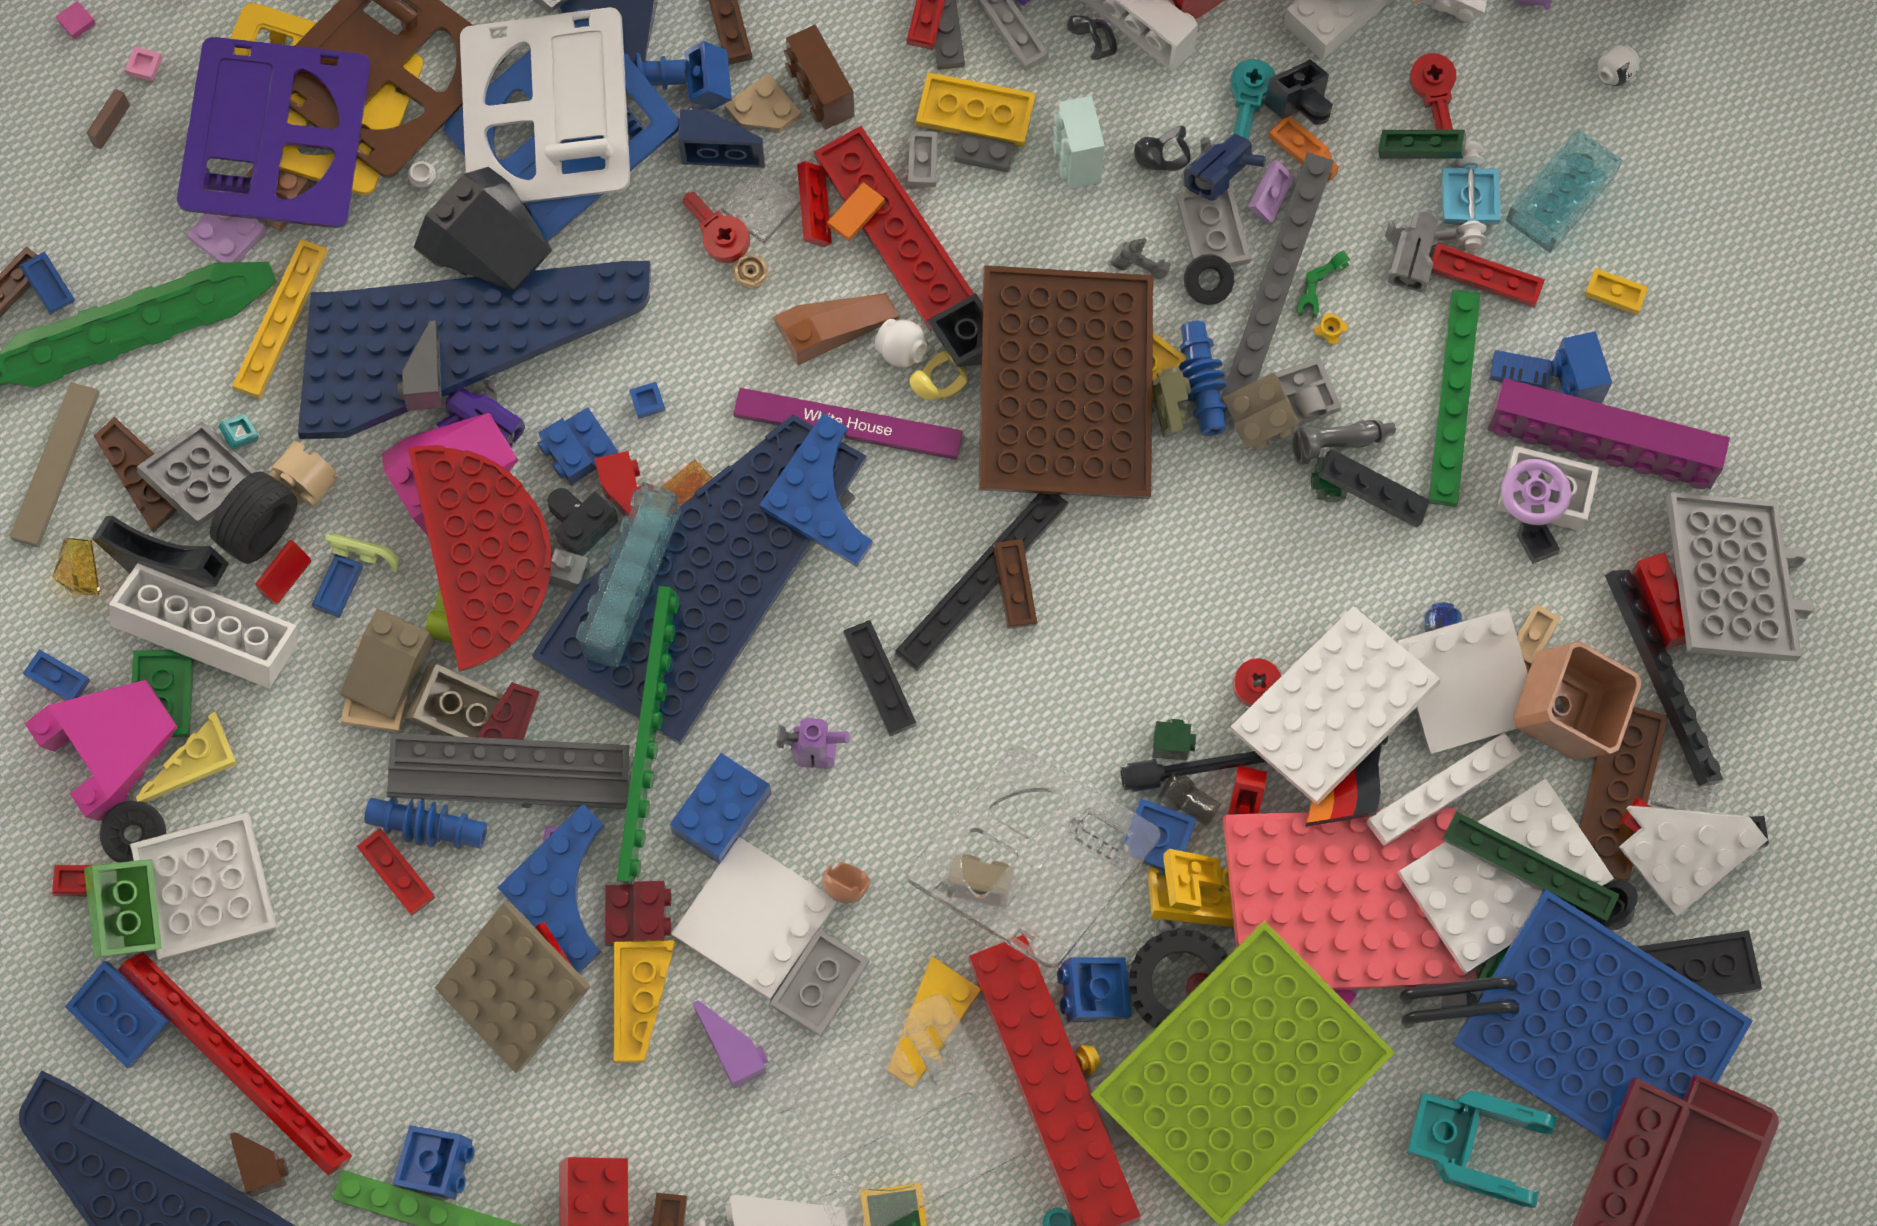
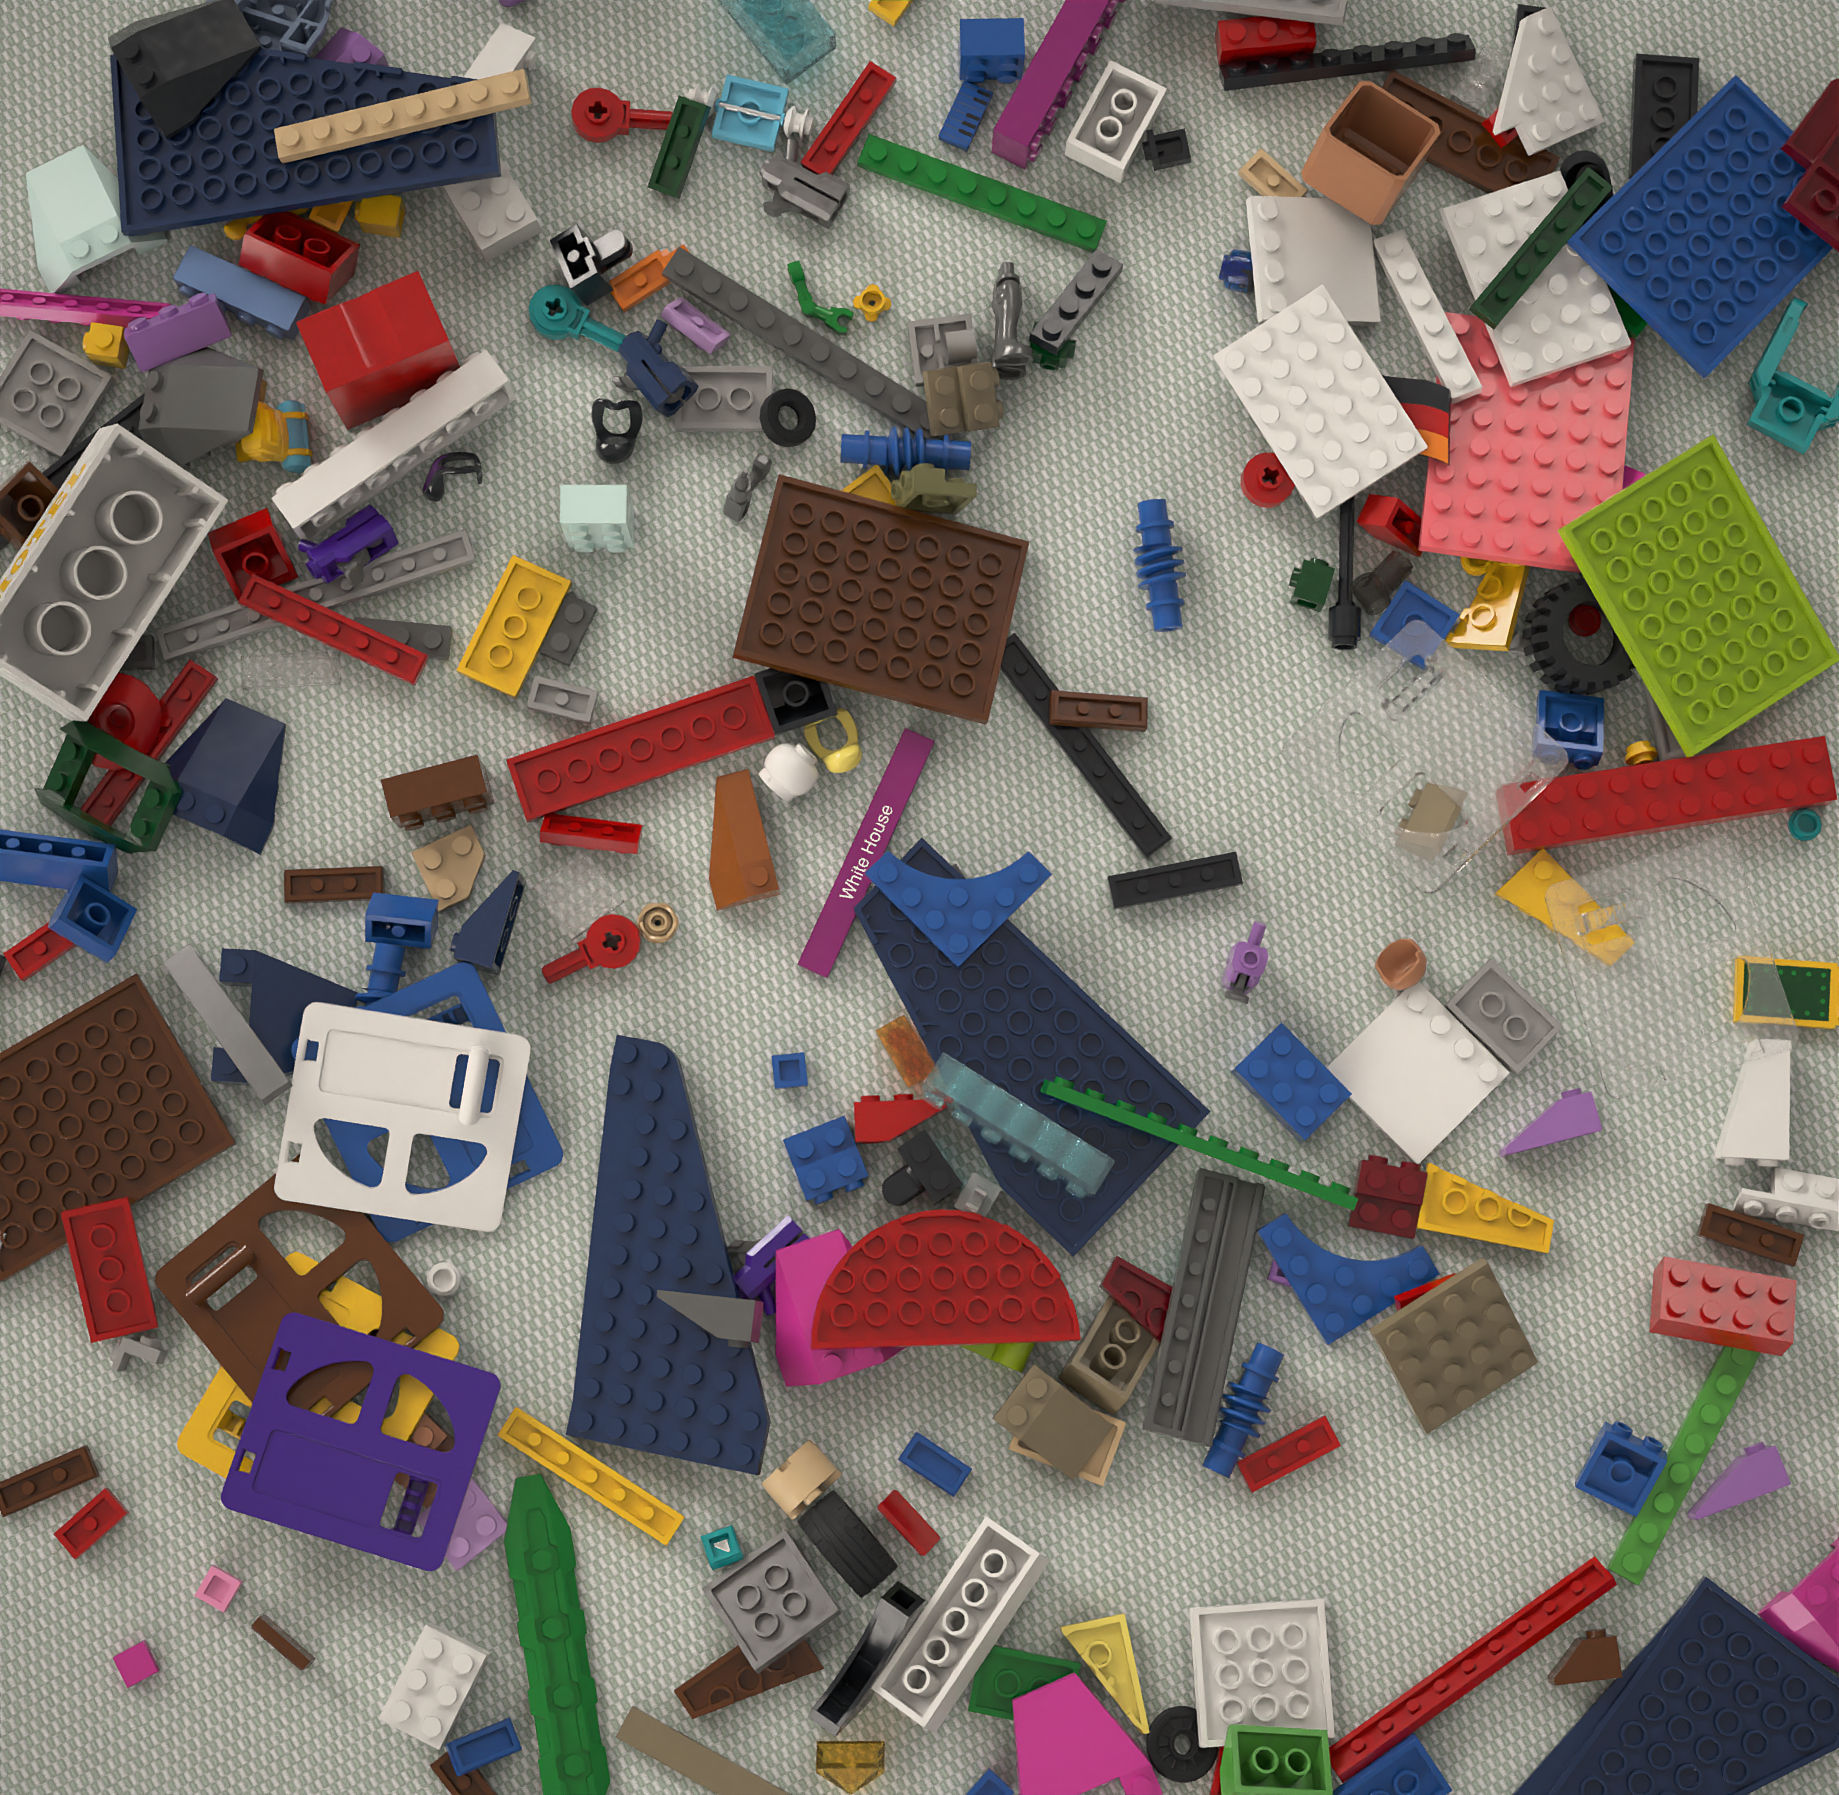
camera: 80 degrees left, 10 degrees up
yellowish green piece [325,533,399,573] -> none
black wedge [414,166,552,292] -> none
orange tile [827,182,885,242] -> none
yellow plate [1163,849,1223,912] -> none
black piece [1399,977,1520,1028] -> none
lavender plate [1501,459,1571,525] -> none
none -> white brick [378,1622,491,1750]
none -> blue piece [1133,499,1186,632]

